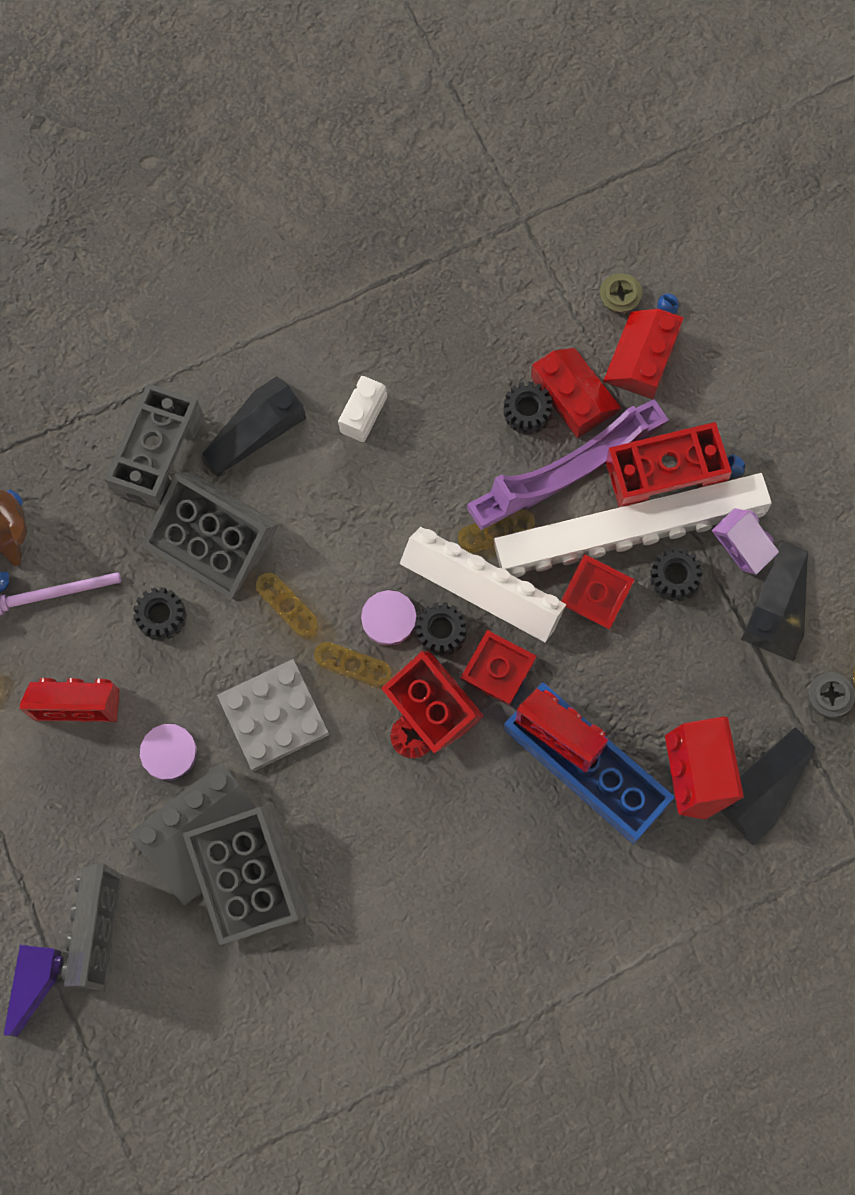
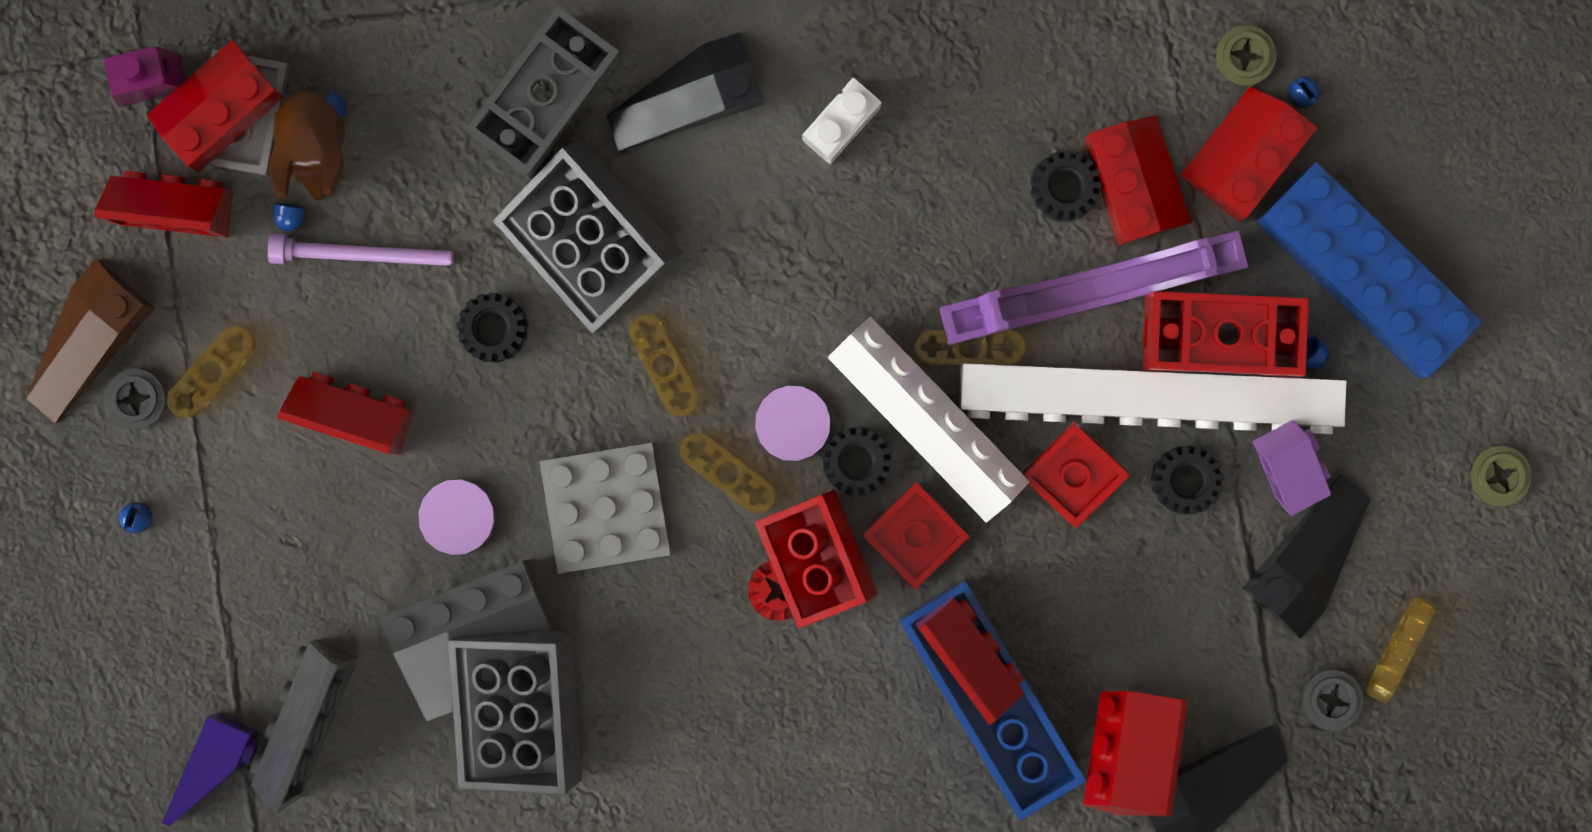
camera: 10 degrees right, 15 degrees up
none -> blue brick [1255,162,1482,379]

